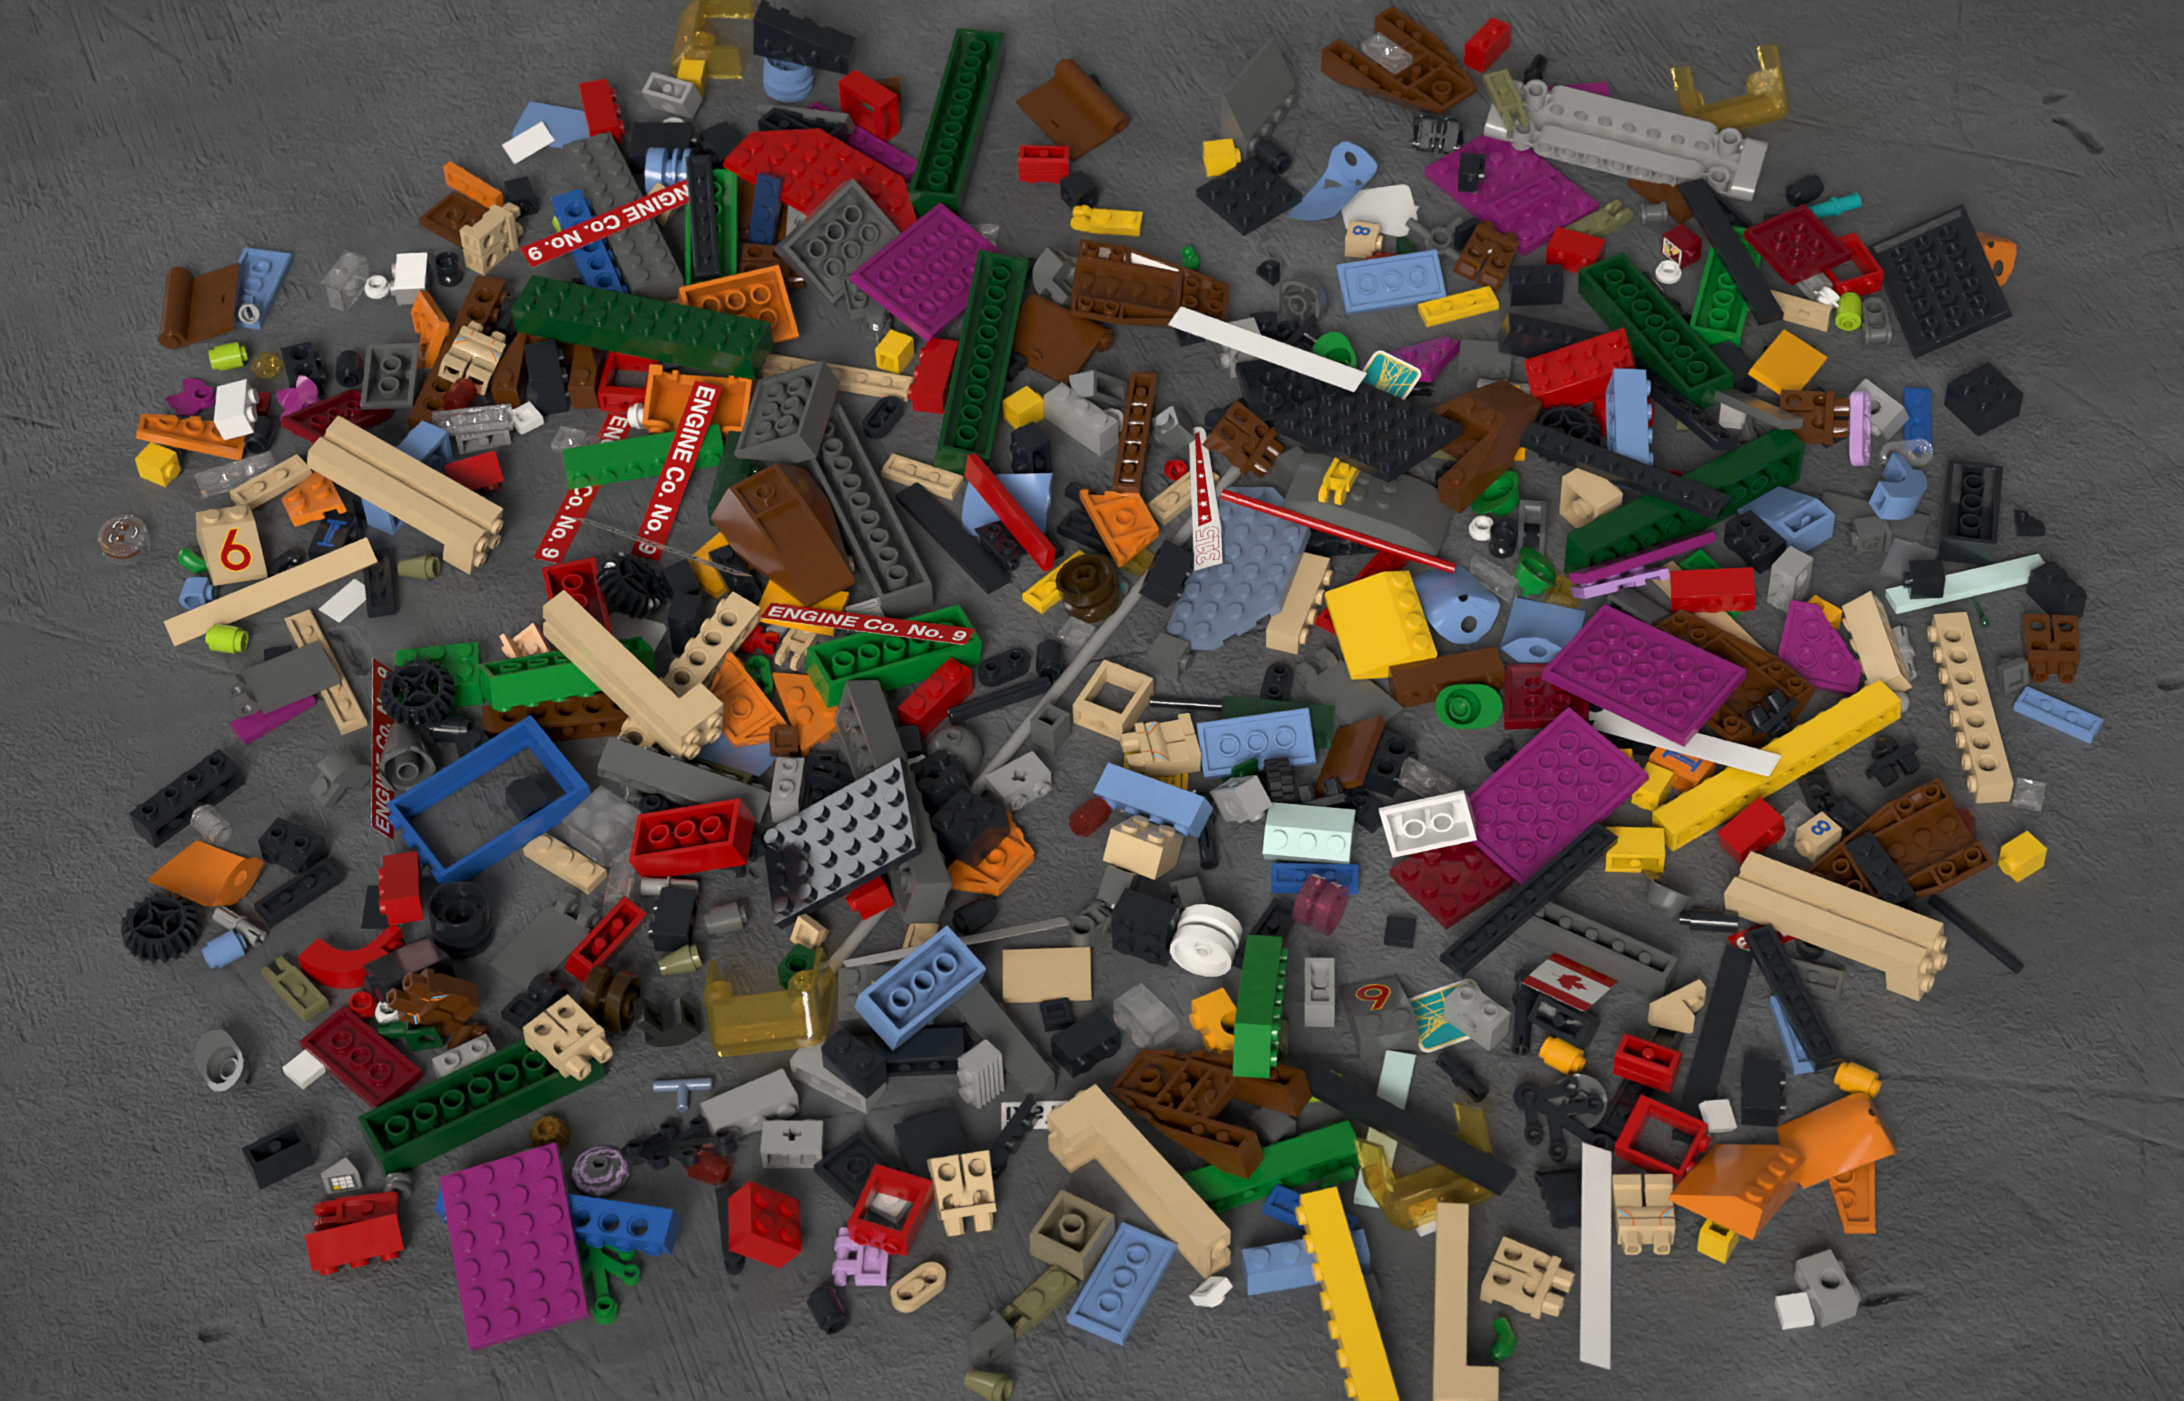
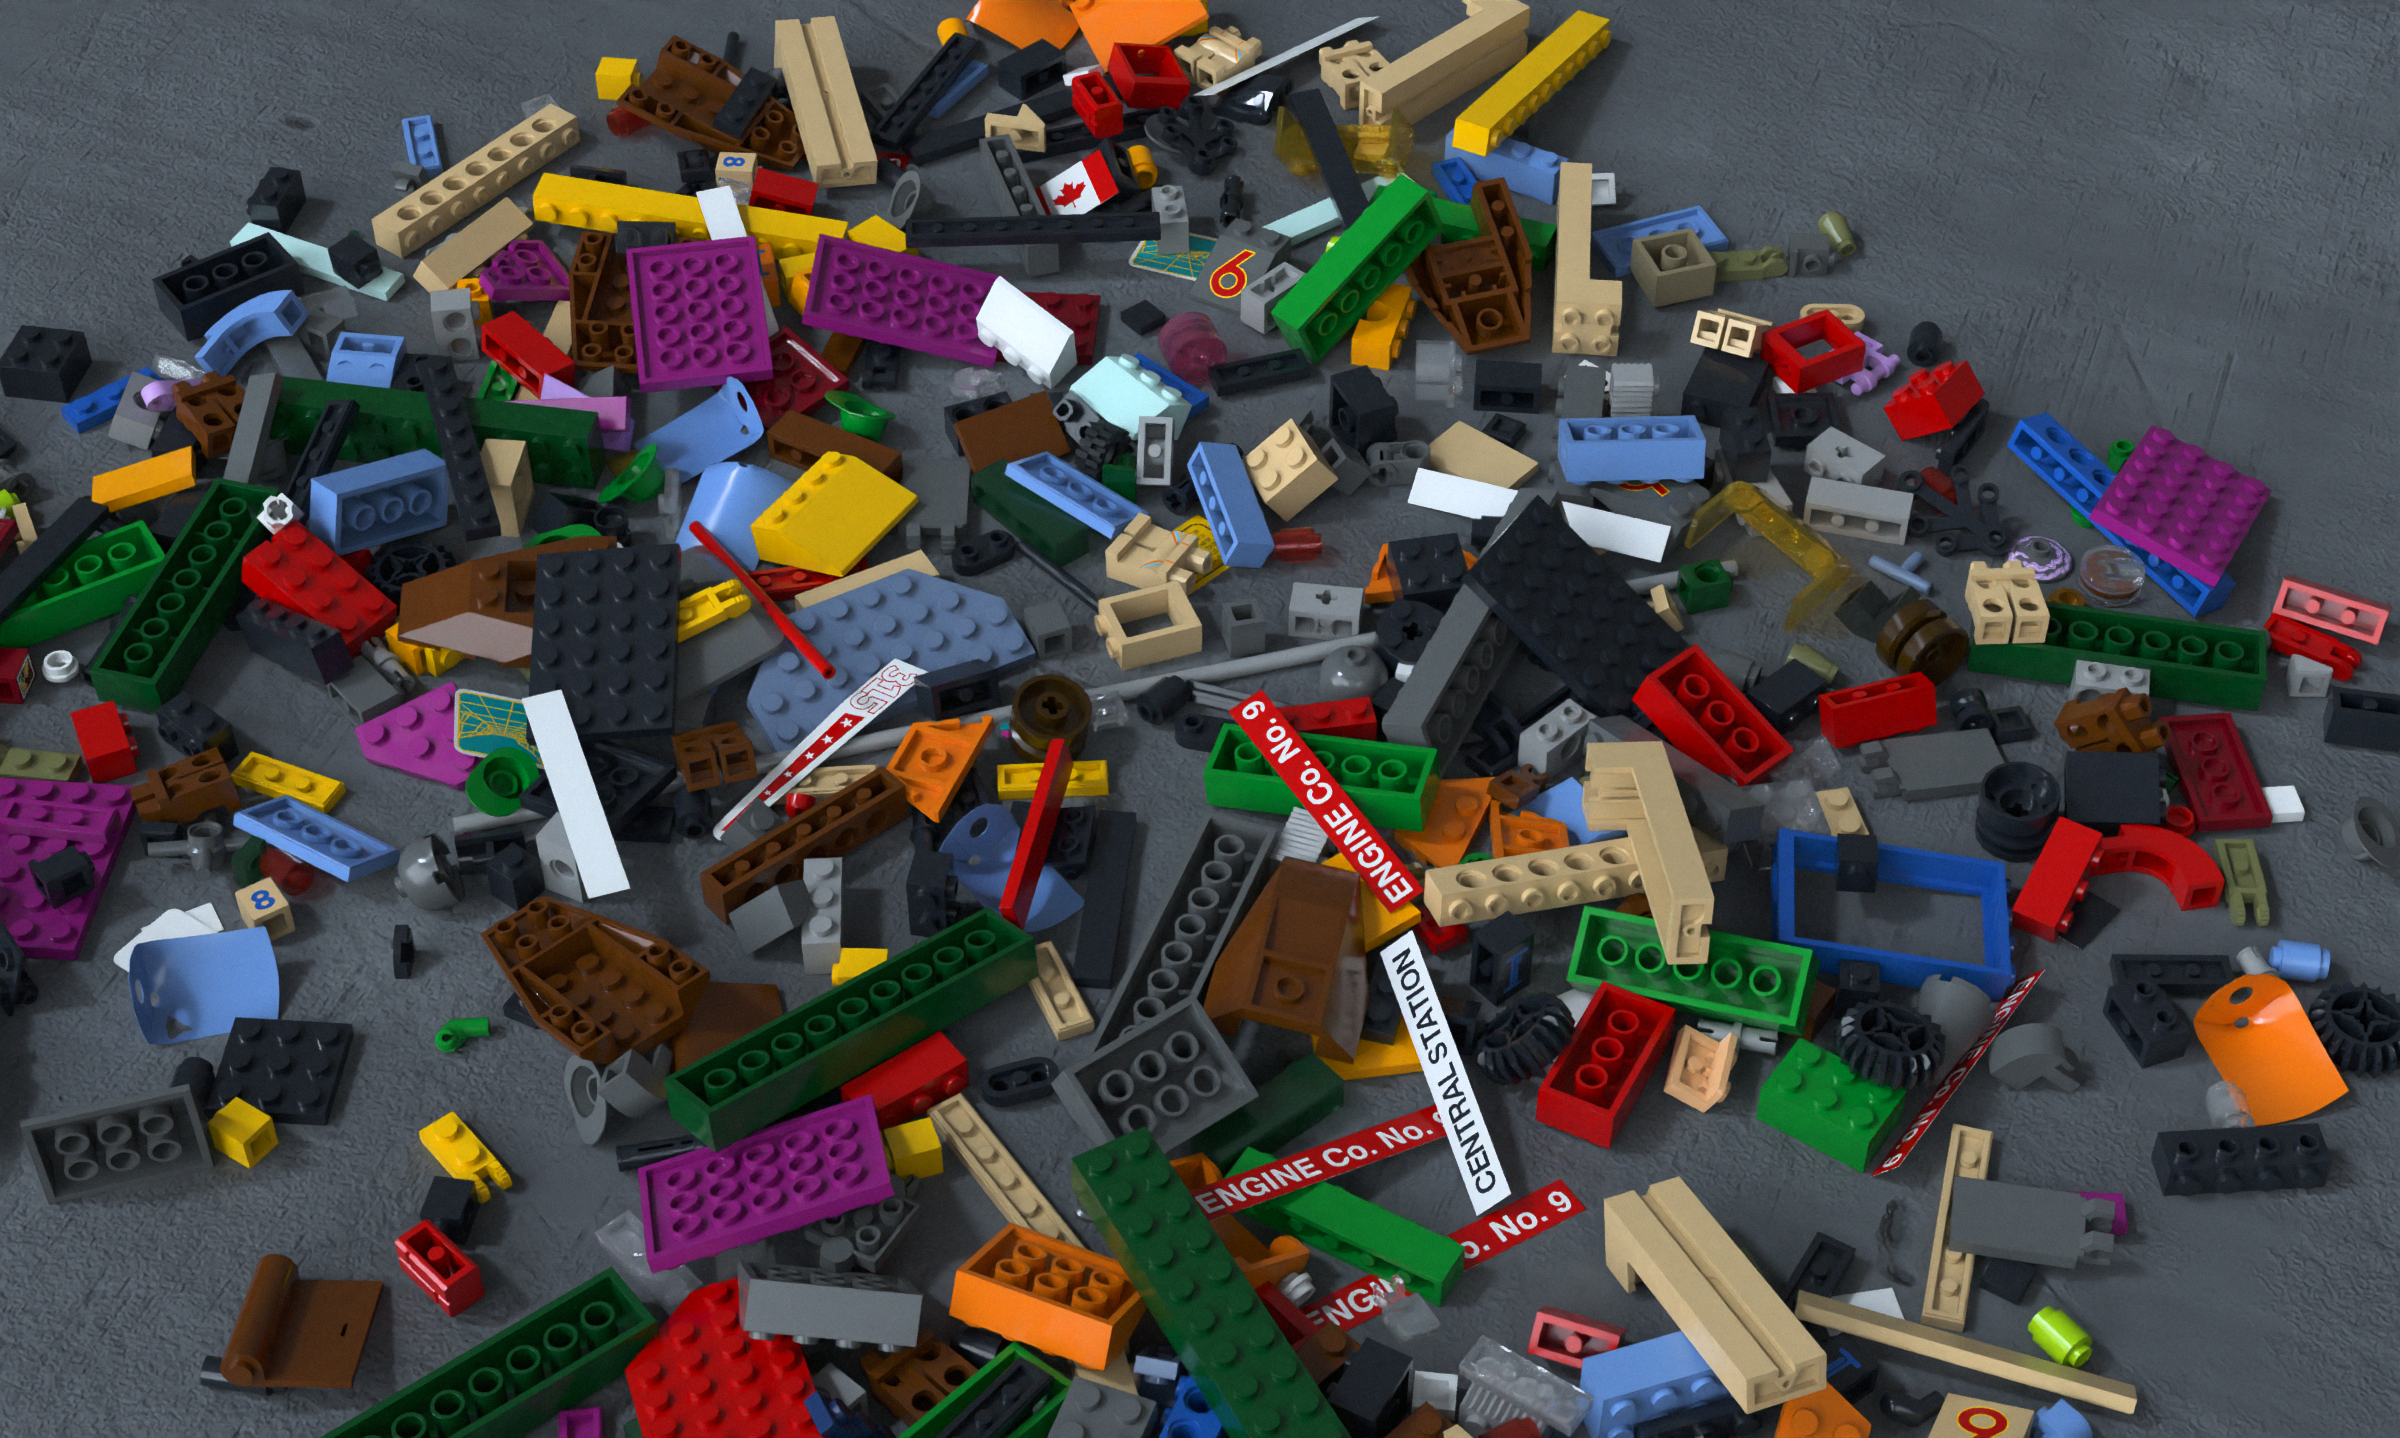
camera: 140 degrees left, 5 degrees down
black hinge [989,1098,1038,1179] -> none
white wheel [1170,904,1243,977] -> none
reddish brown hips [2020,614,2080,684] -> none
none -> white piece [256,493,304,534]

